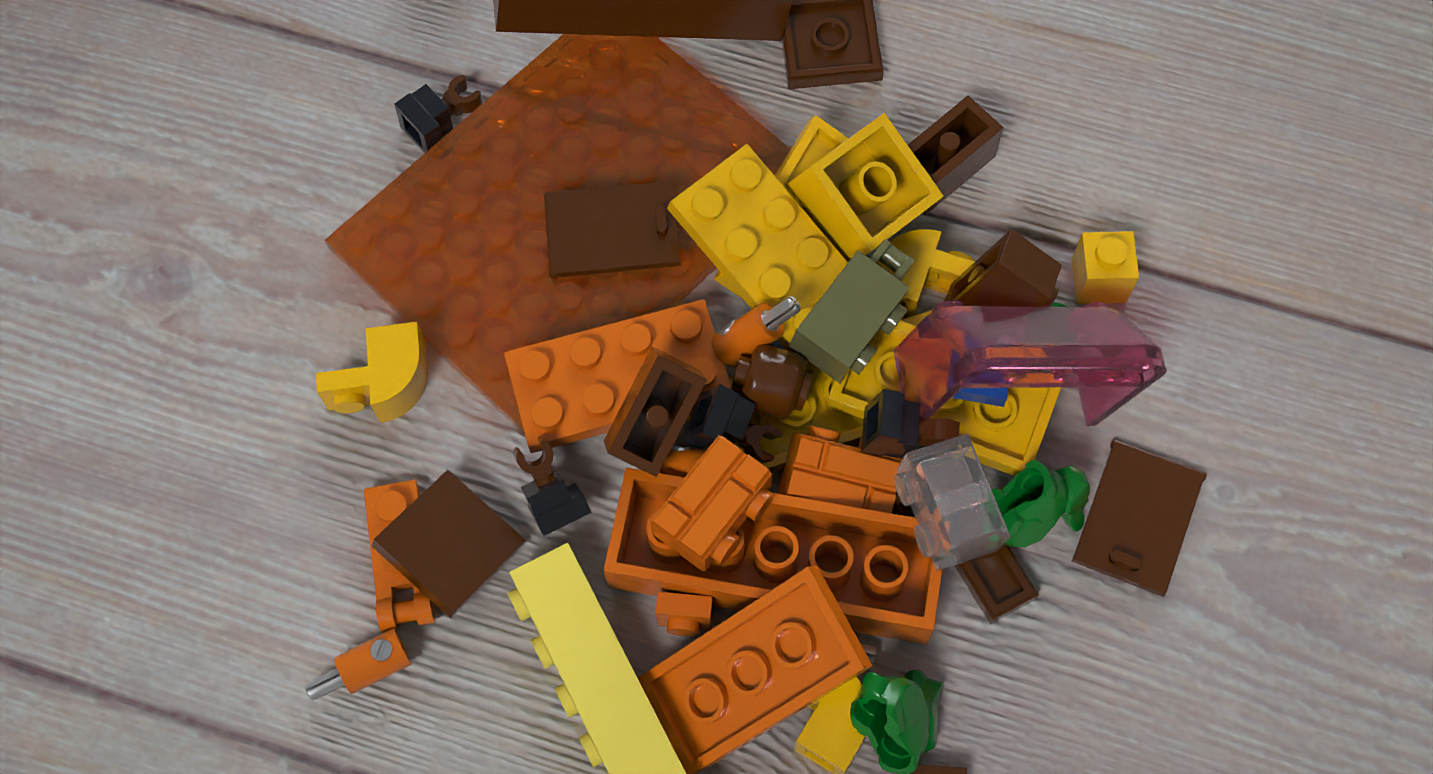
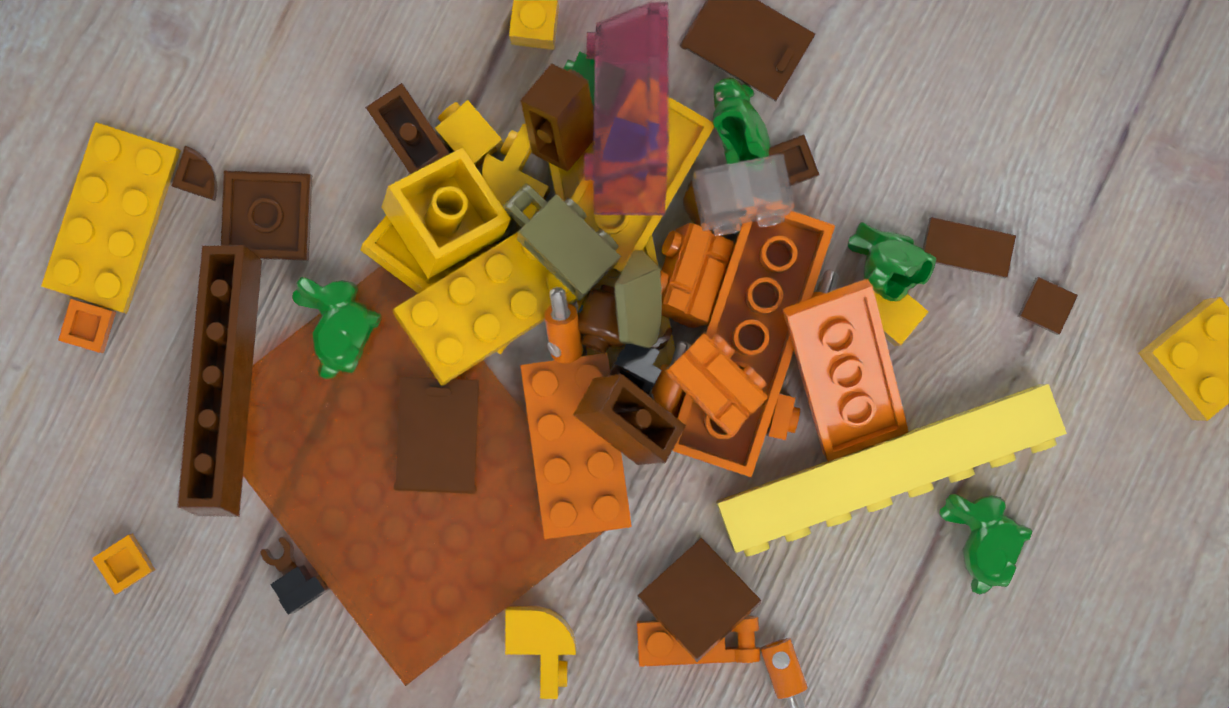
camera: 80 degrees left, 20 degrees up
black piece [513,436,592,536] -> none
black piece [861,389,960,459] -> none
none -> green animal [292,277,382,379]
none -> yellow brick [435,100,503,168]
none -> olive slope [615,250,662,348]

